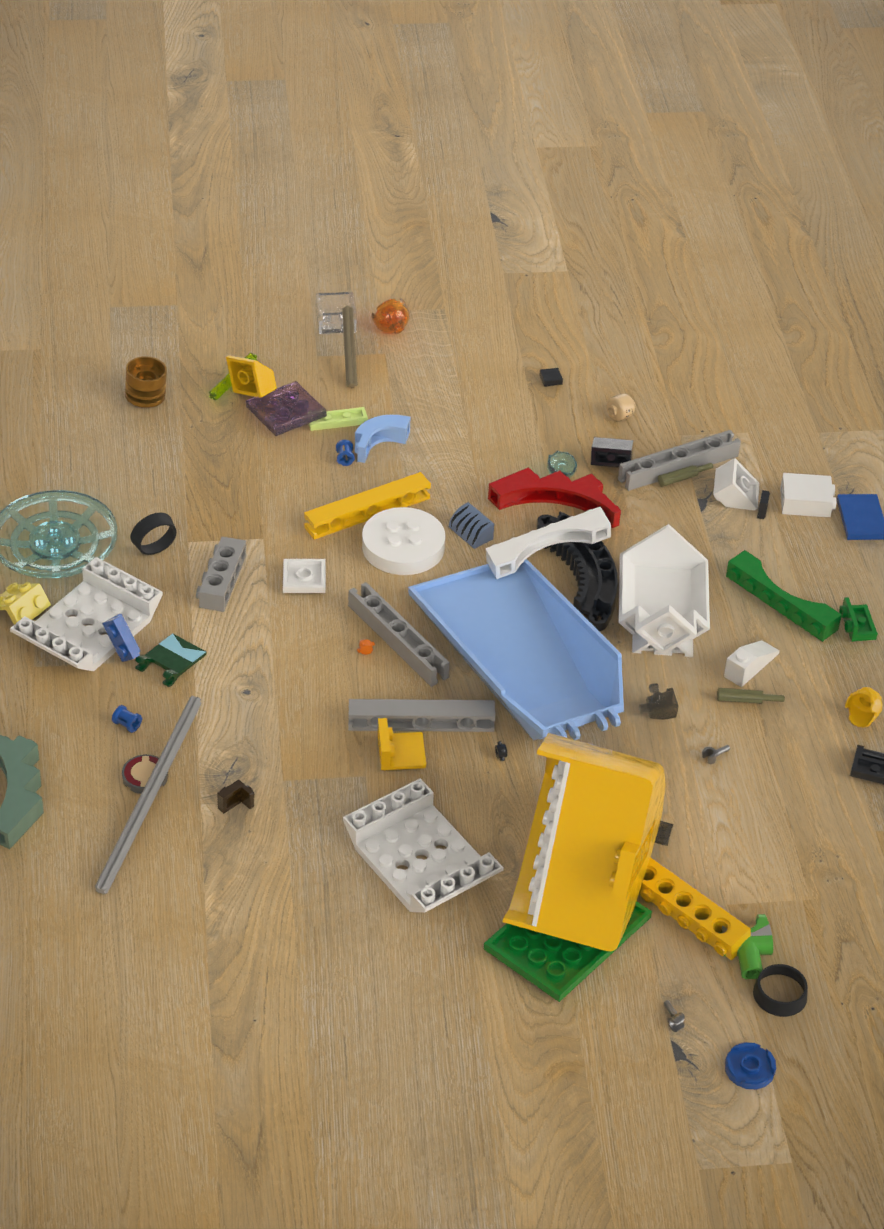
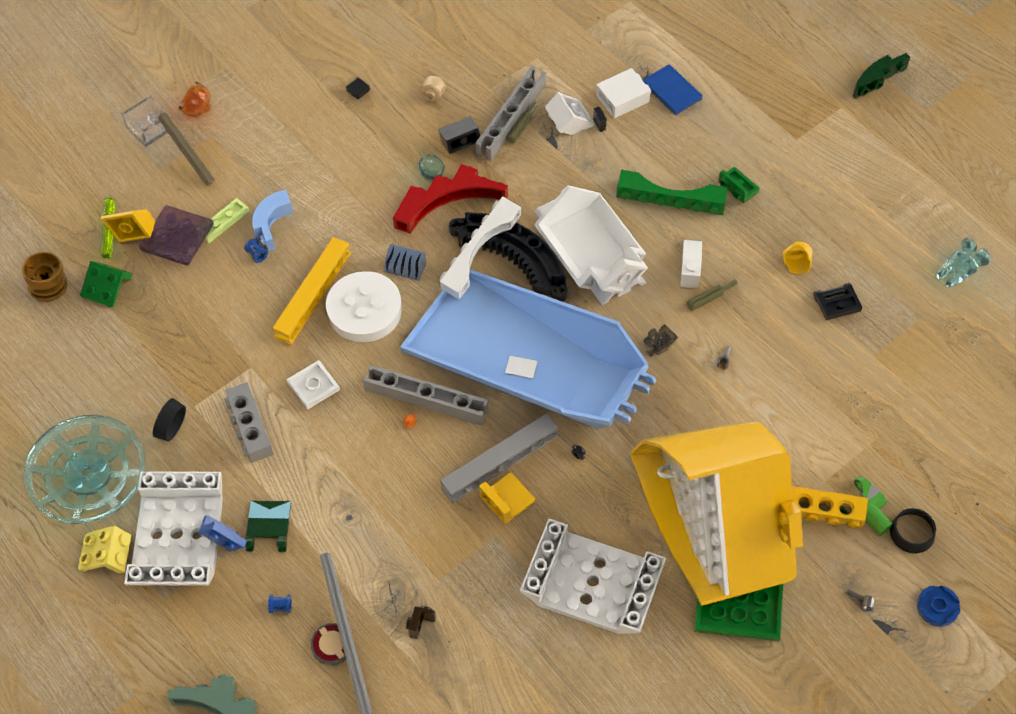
camera: 30 degrees left, 15 degrees up
none -> green bracket [80,261,133,307]
none -> white sticker [505,356,538,379]

